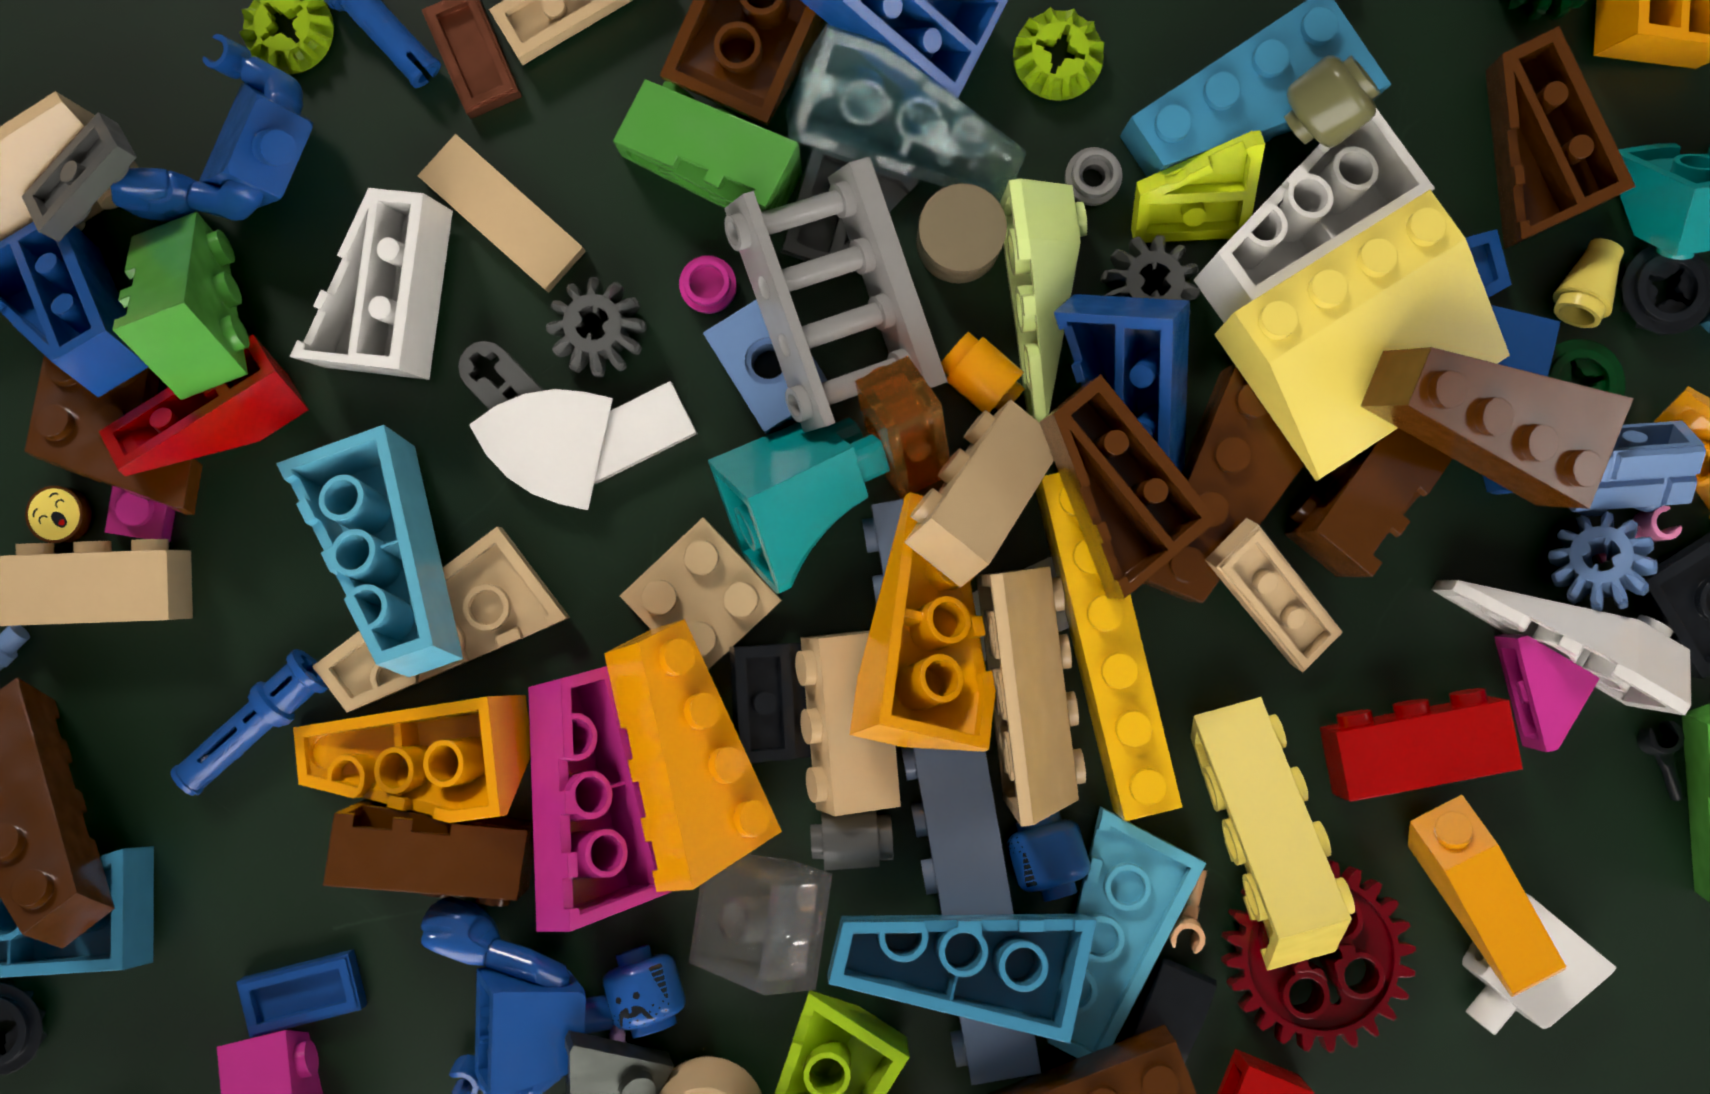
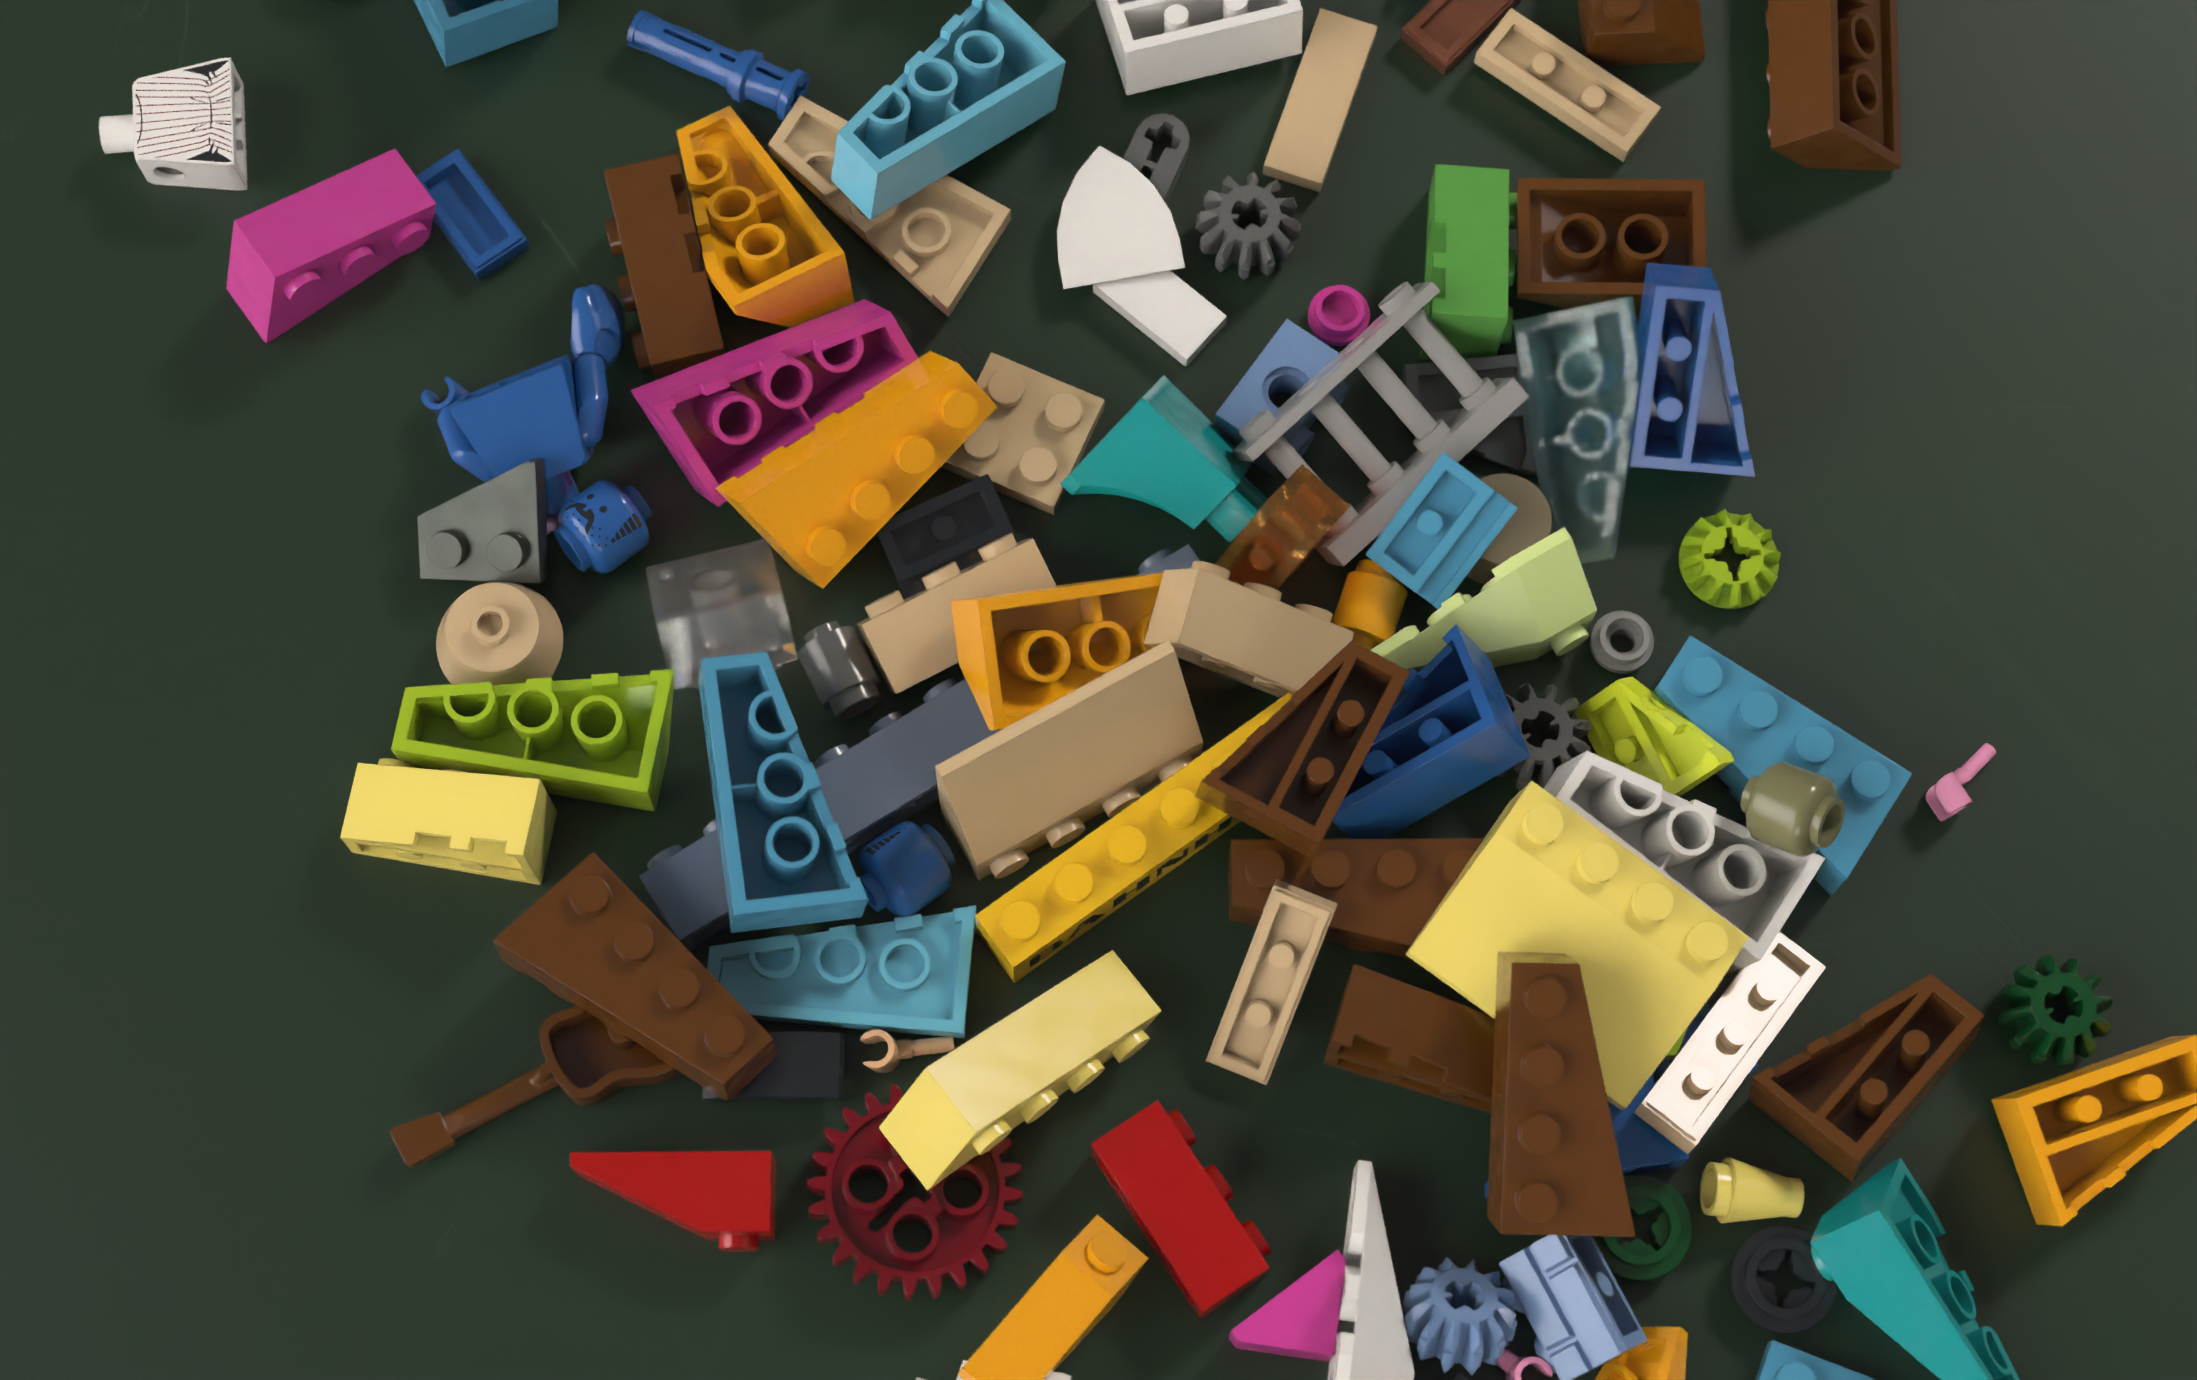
camera: 65 degrees right, 15 degrees down
none -> dark azure plate [1365,452,1518,609]
none -> tile [1634,931,1826,1154]

